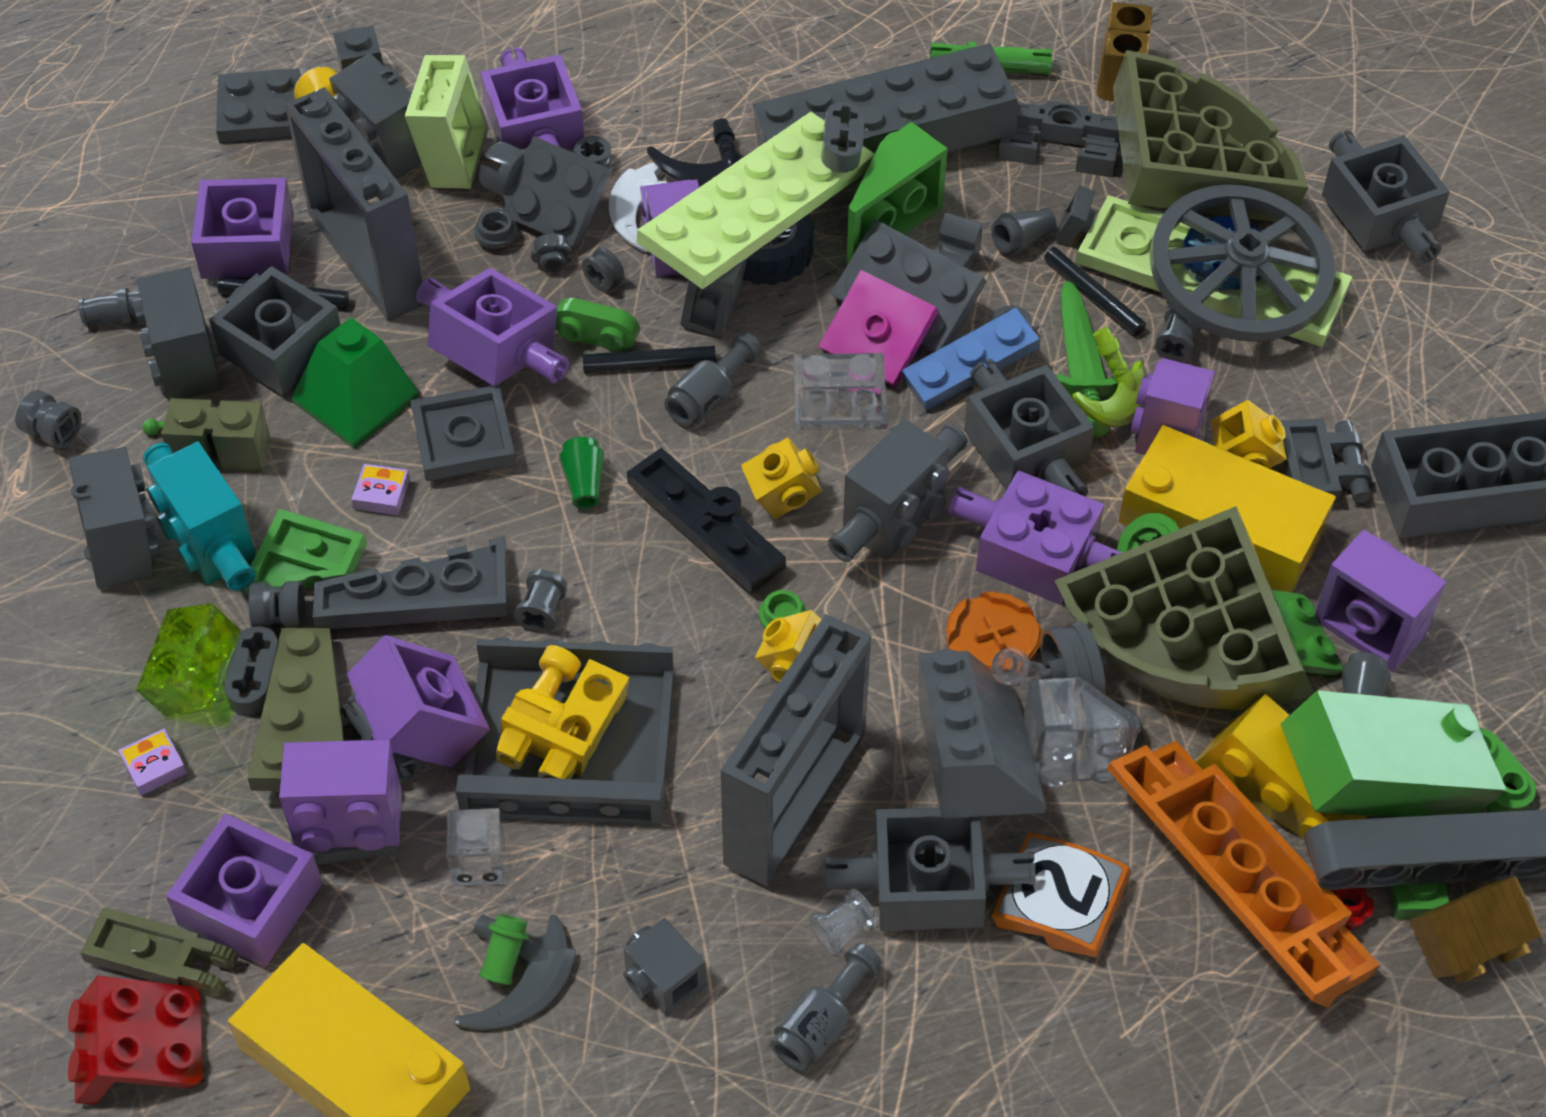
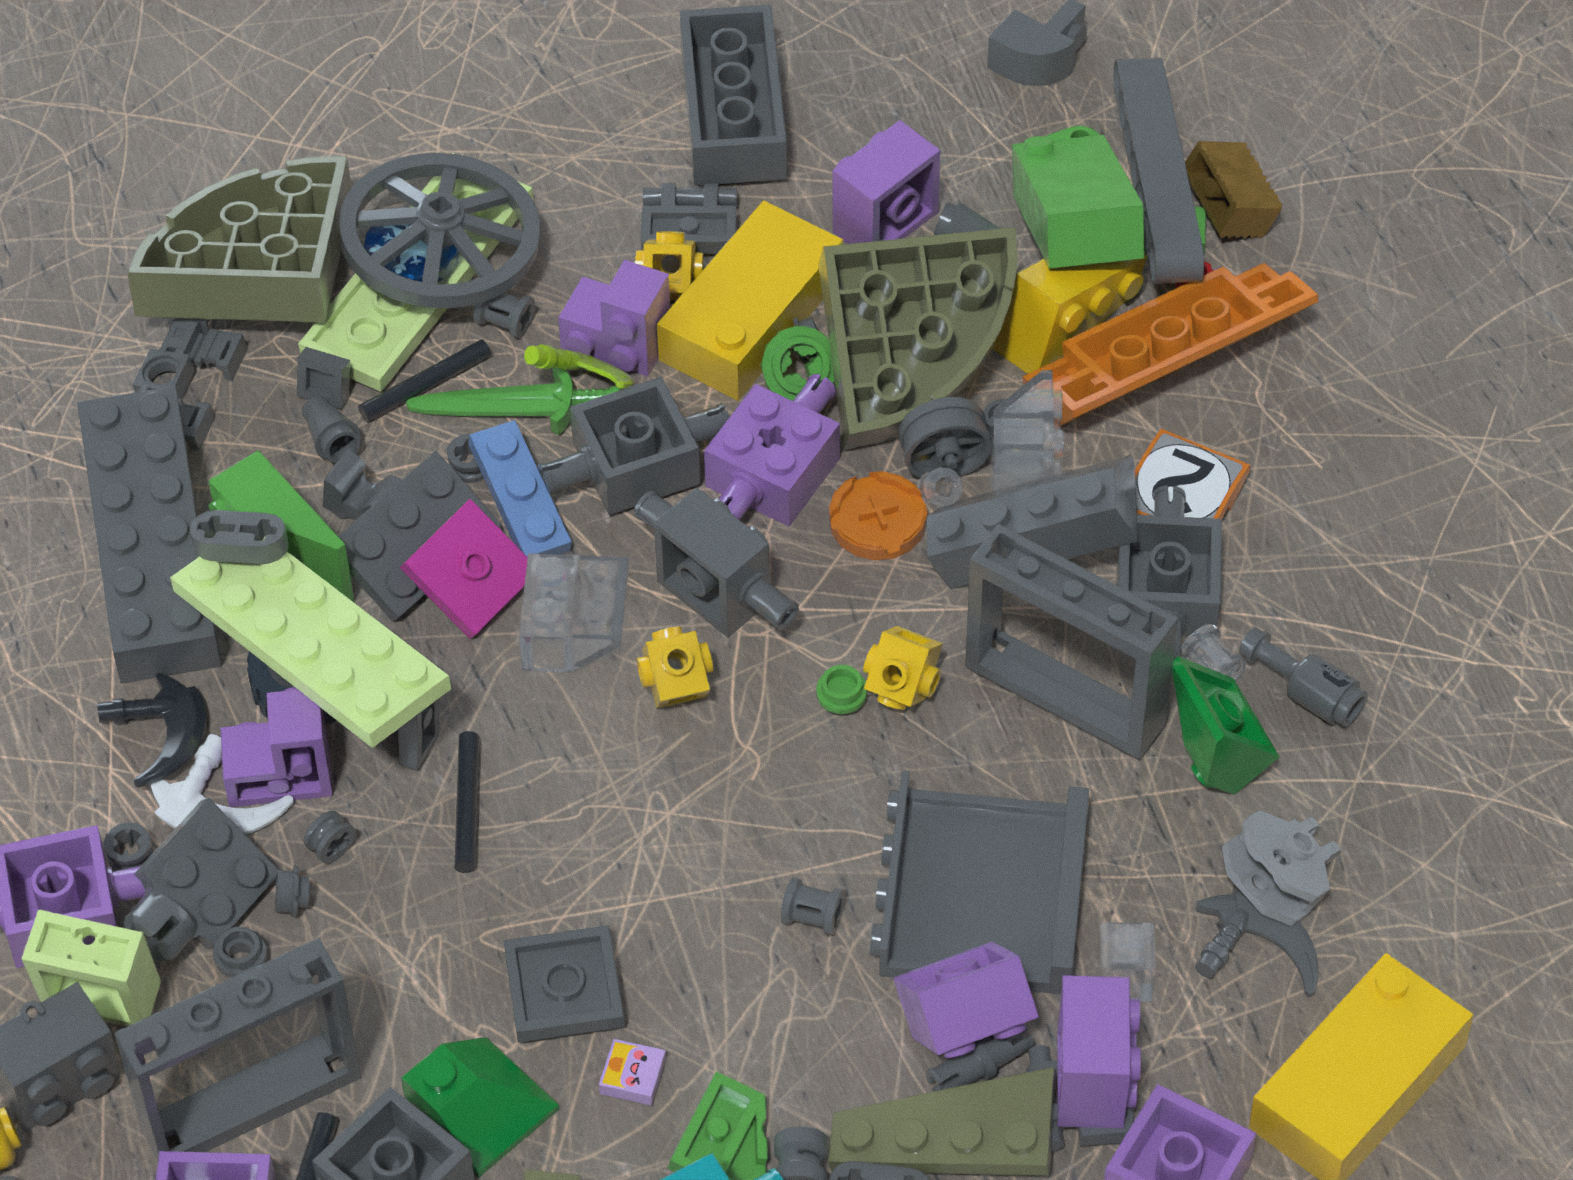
camera: 85 degrees left, 0 degrees up
dark grey wing [313,536,508,629] -> none
medium lavender brick [416,268,569,387] -> none
bright green pin [479,914,530,985] -> none
yellow hips [496,645,630,779] -> none
bright green plate [555,298,640,352] -> none
green cone [559,437,604,509] -> none
dark grey brick [623,918,706,1016] -> none
black hinge [627,447,786,594] -> none
dark grey piece [664,332,762,426] -> none
bright green pin [929,41,1052,75] -> none
pearl gold piece [1096,2,1153,101] -> none
dark grey brick [1322,130,1450,264] -> none
none -> green slope [1172,656,1280,795]
none -> light grey hinge [1222,810,1342,926]

